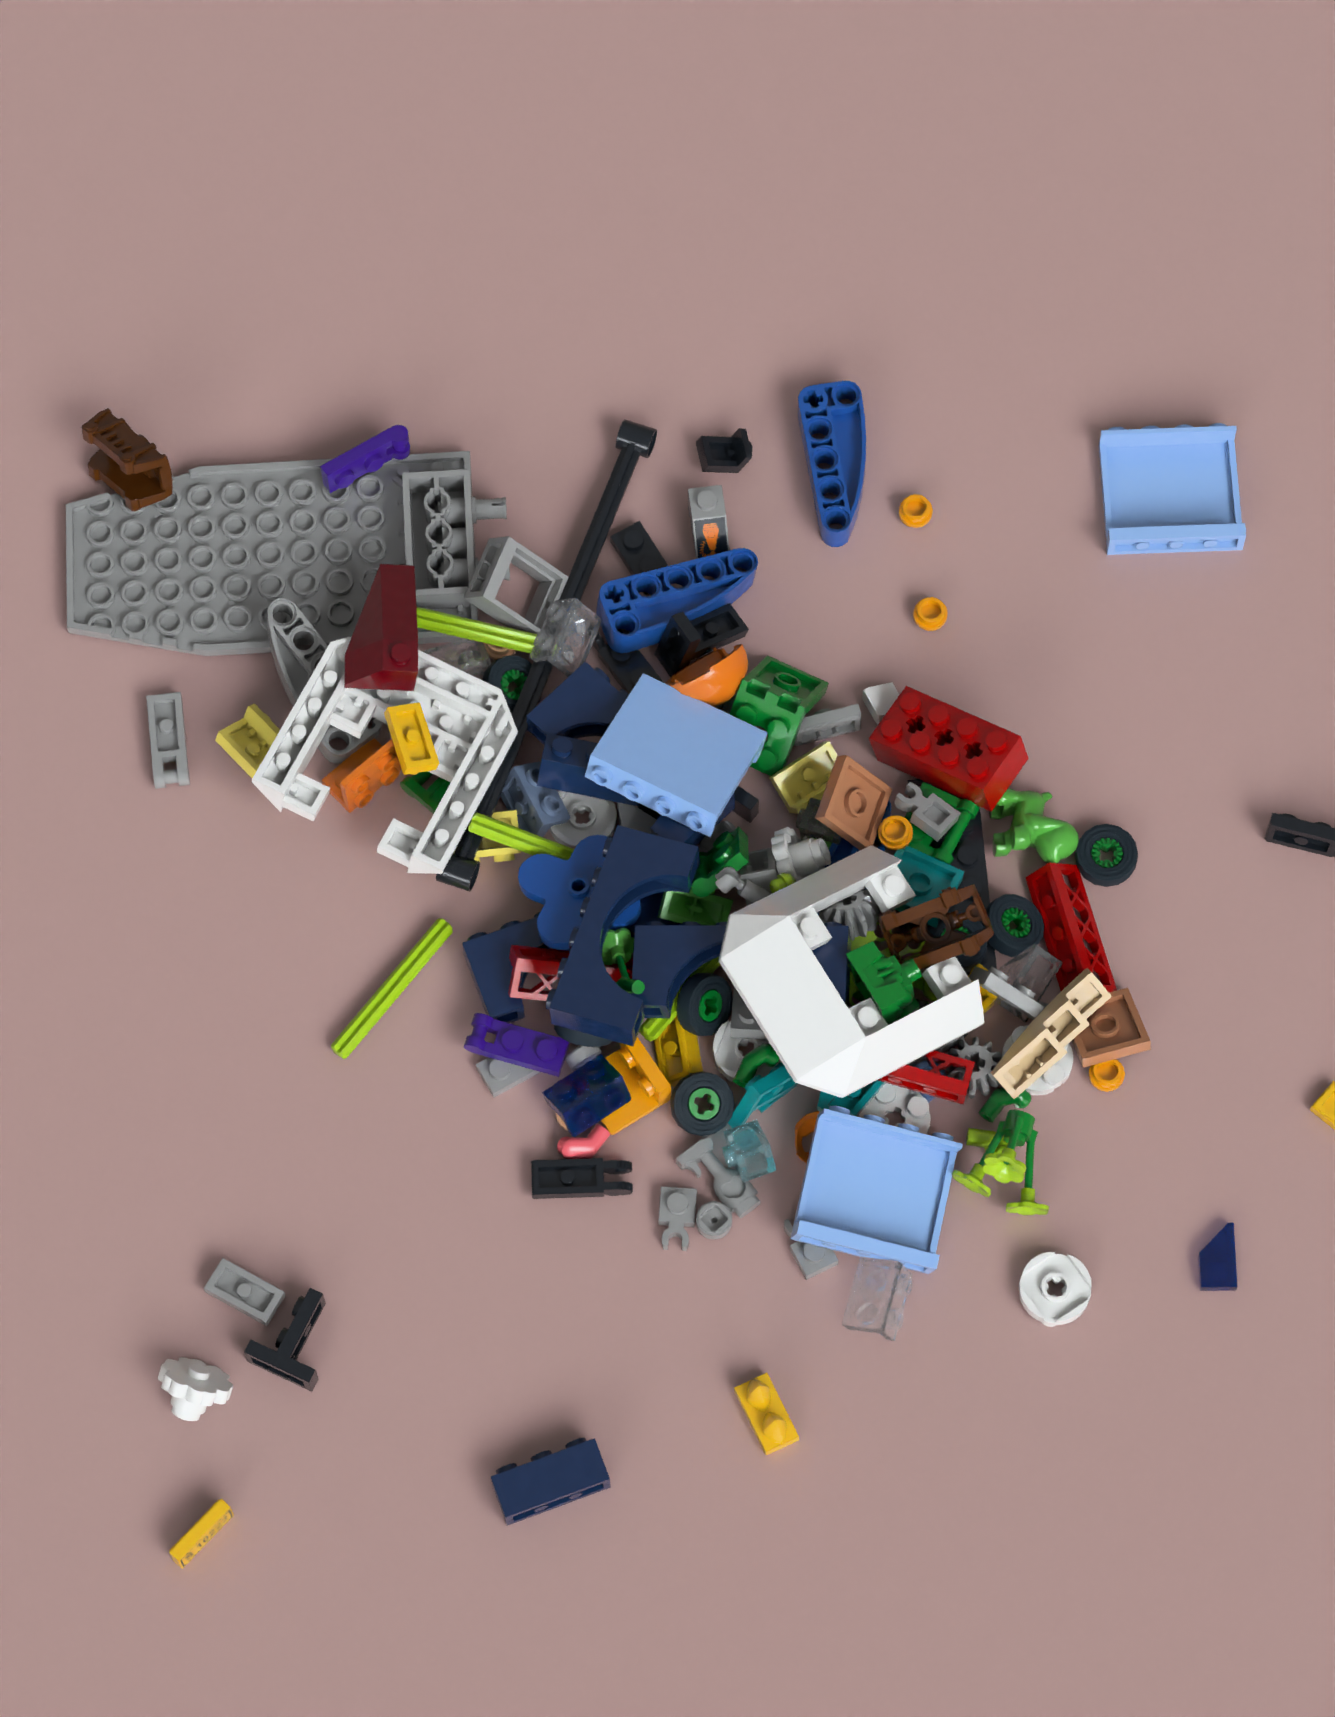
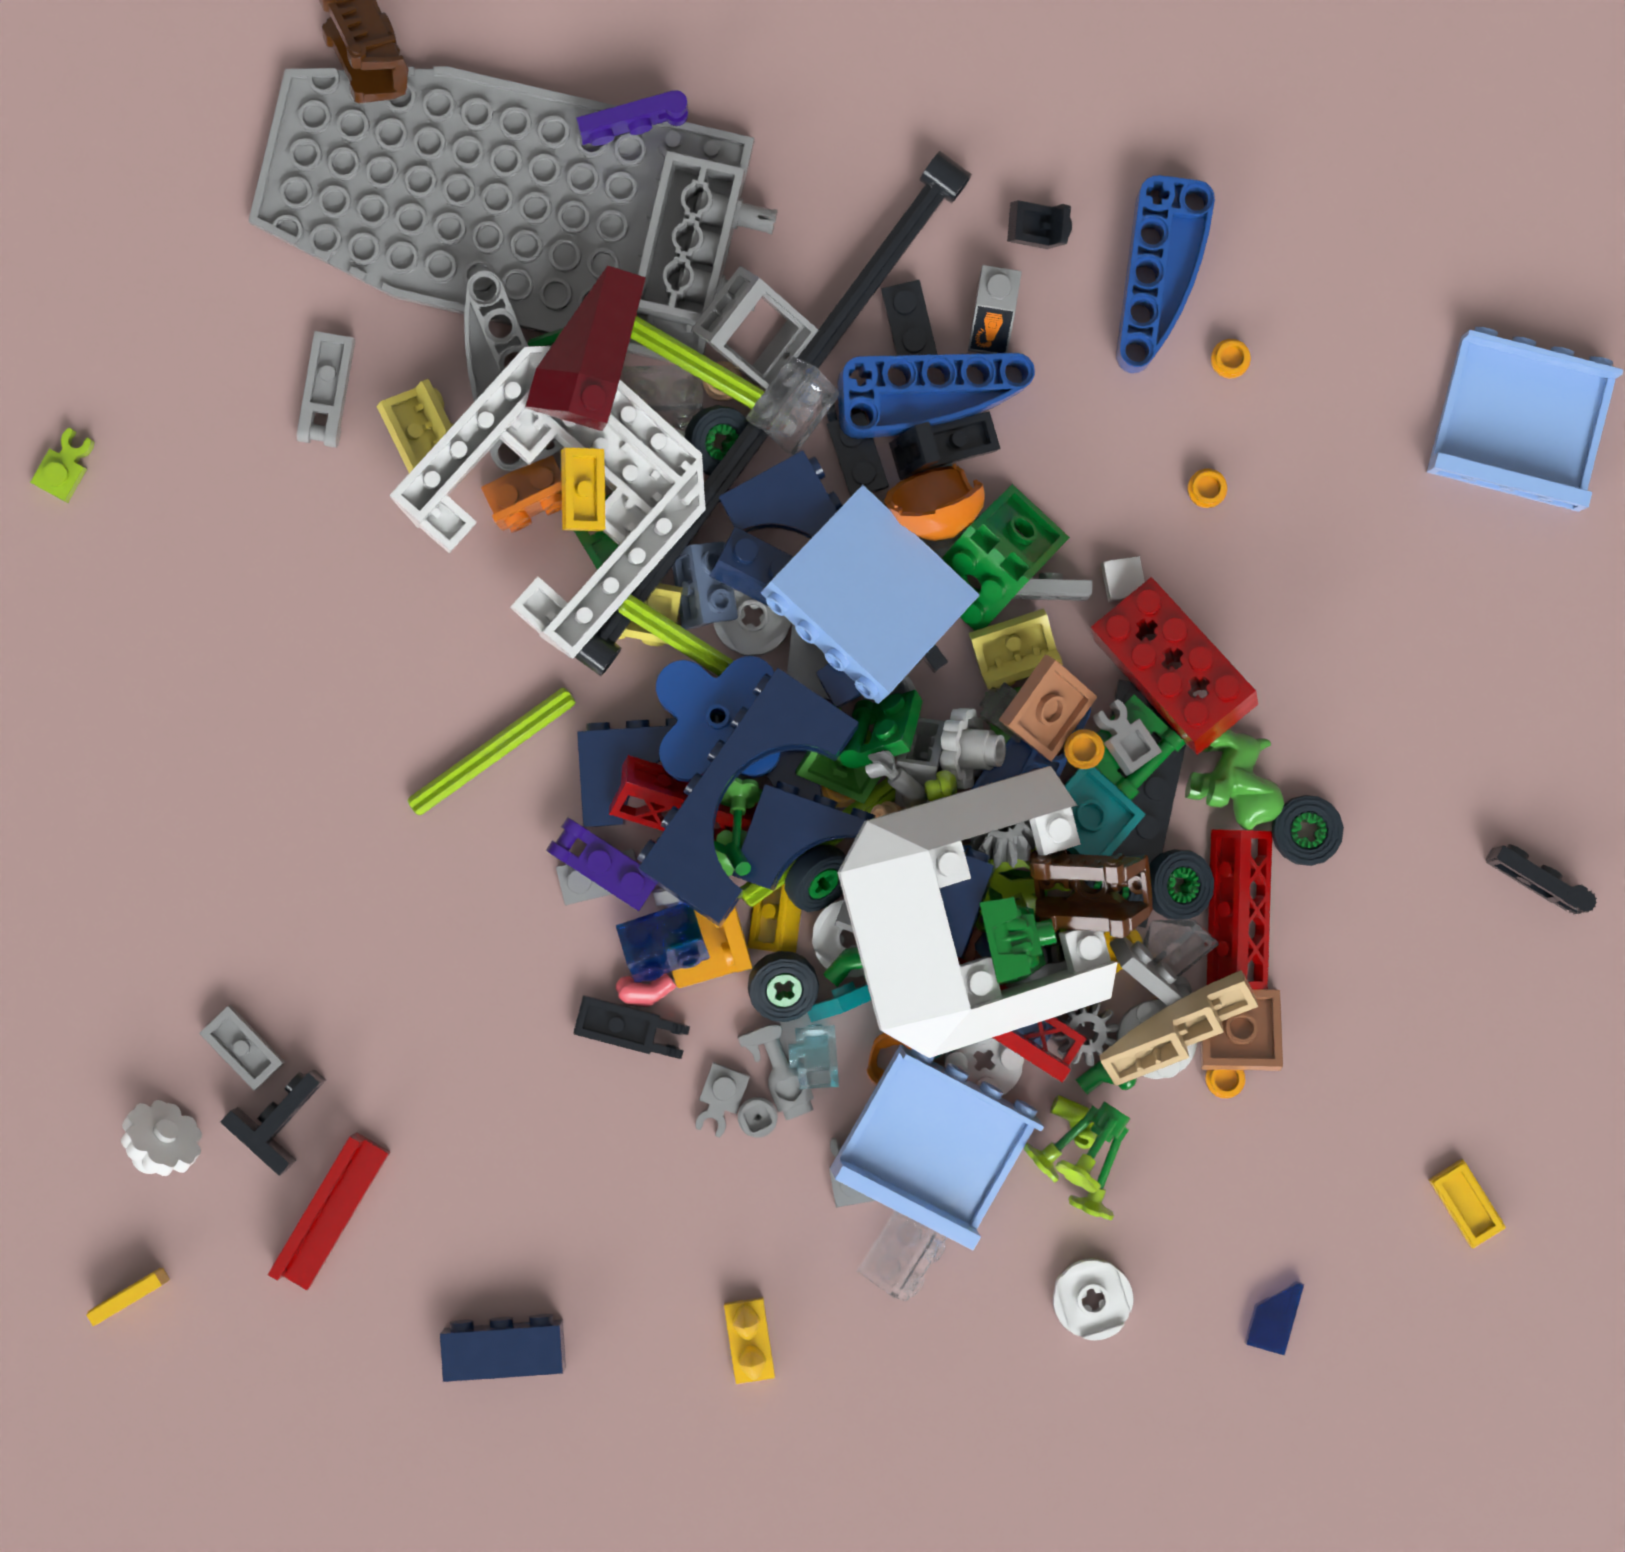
camera: 15 degrees right, 20 degrees up
none -> red fence [267,1132,390,1290]

